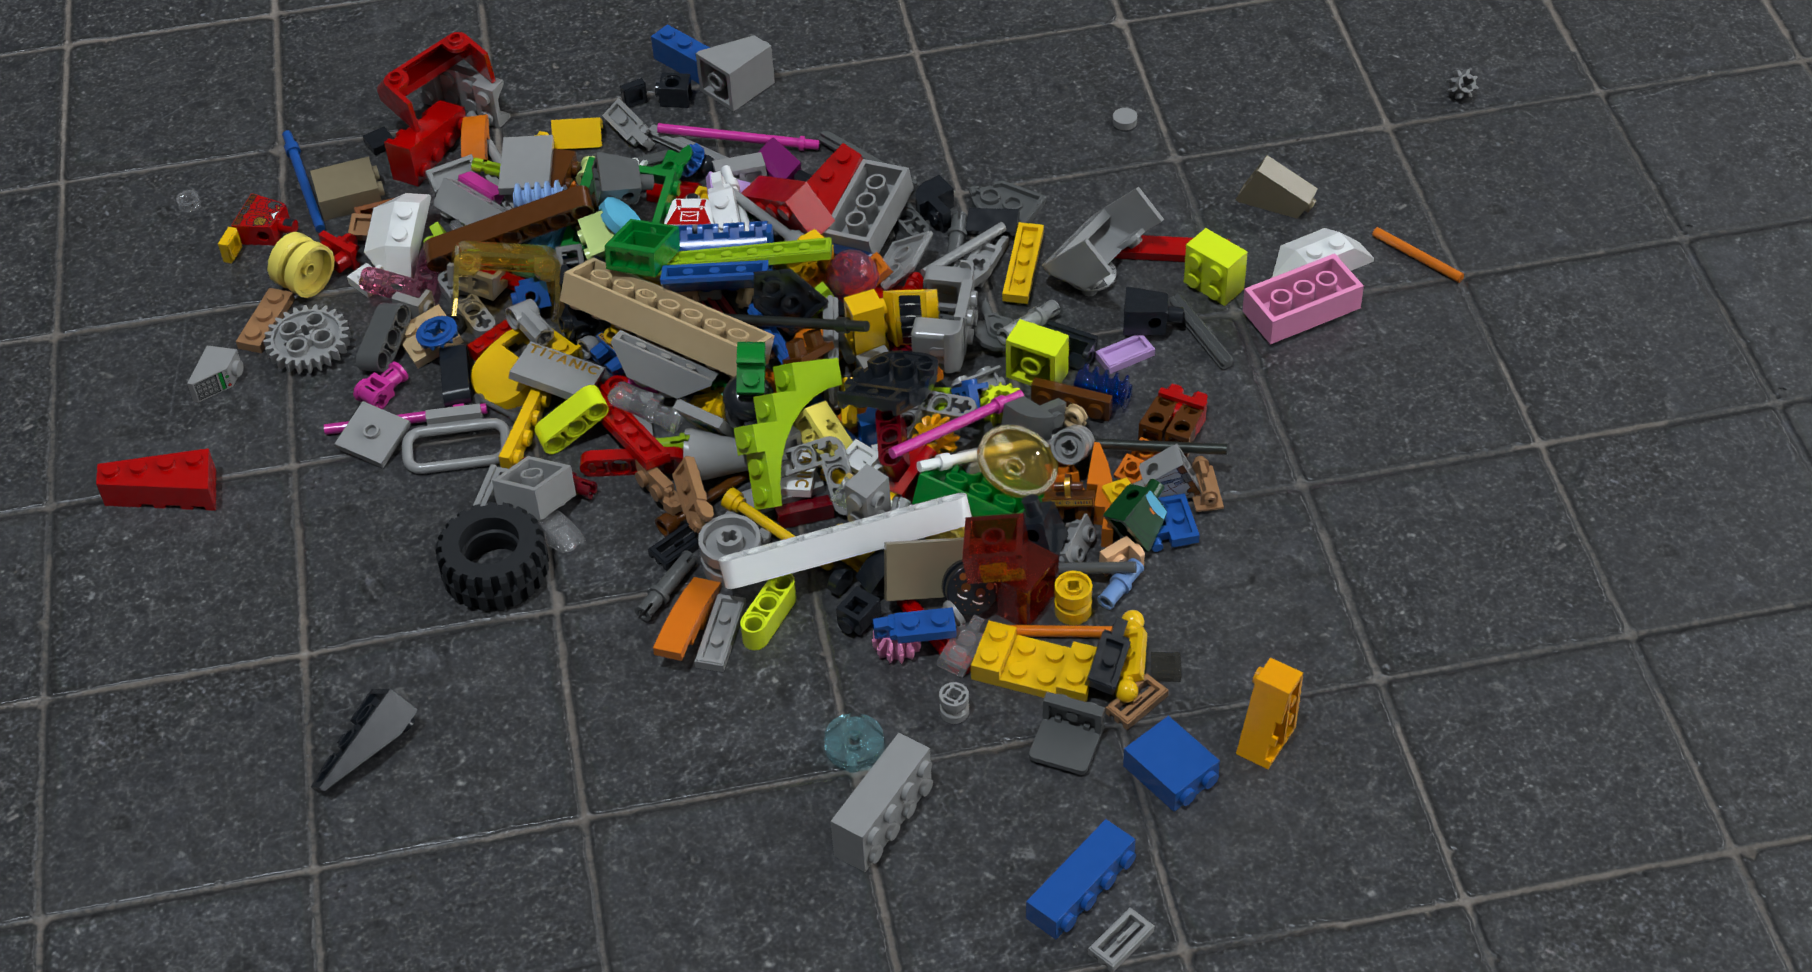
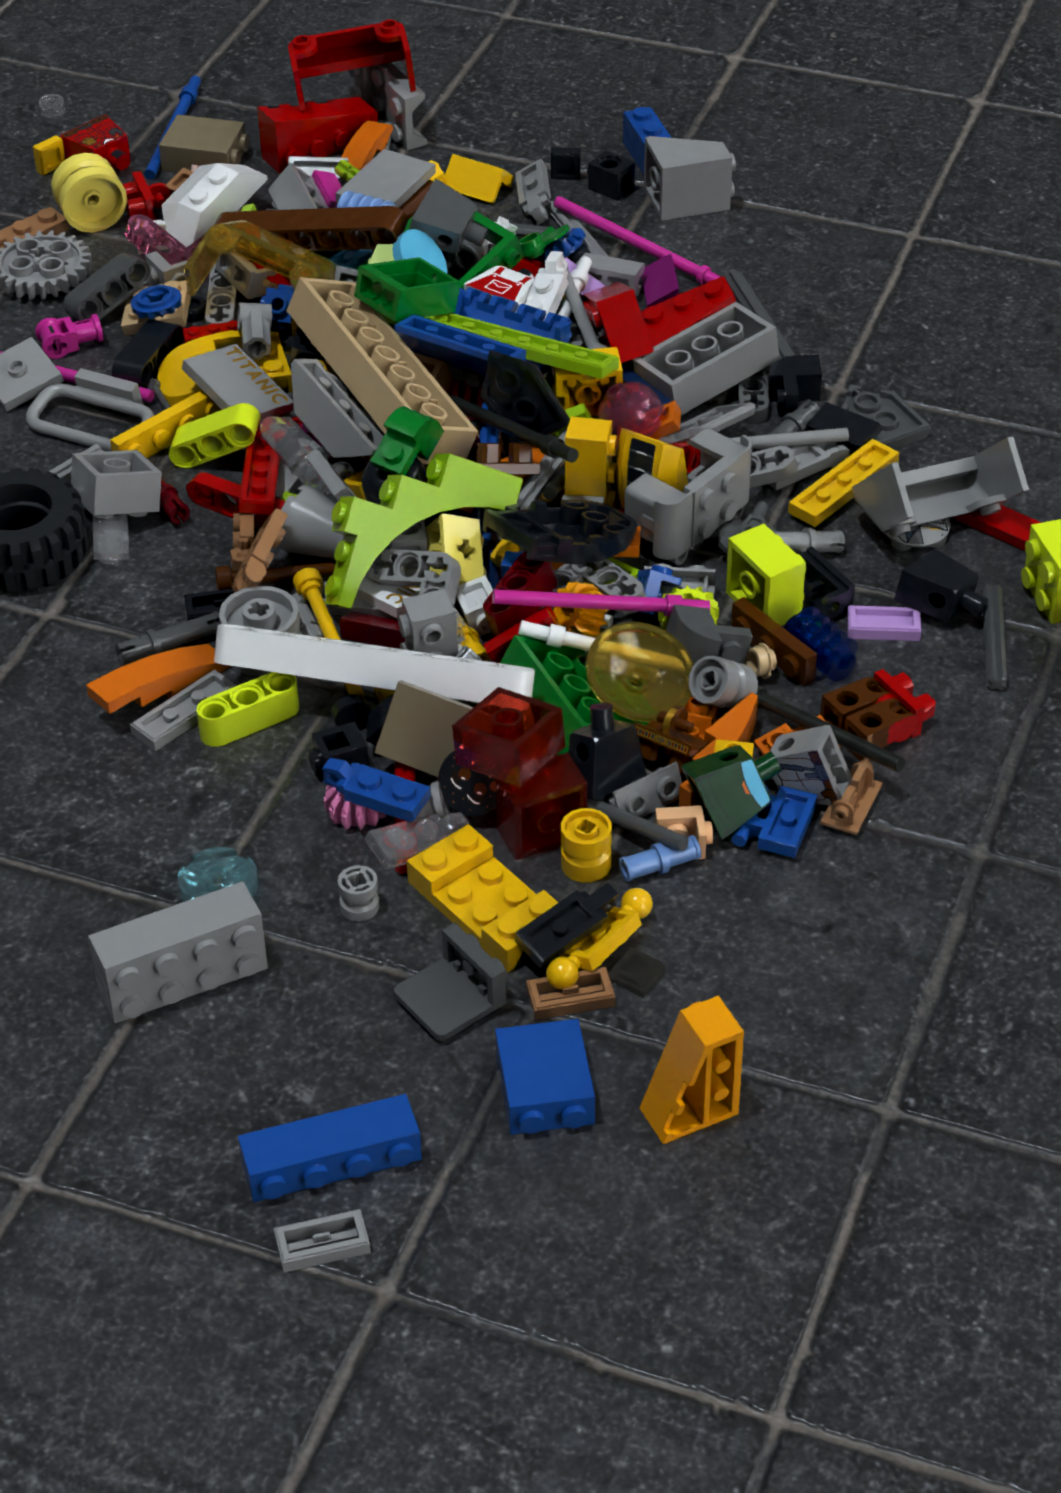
camera: 30 degrees right, 5 degrees down
orange bar [1010,625,1112,638] -> none

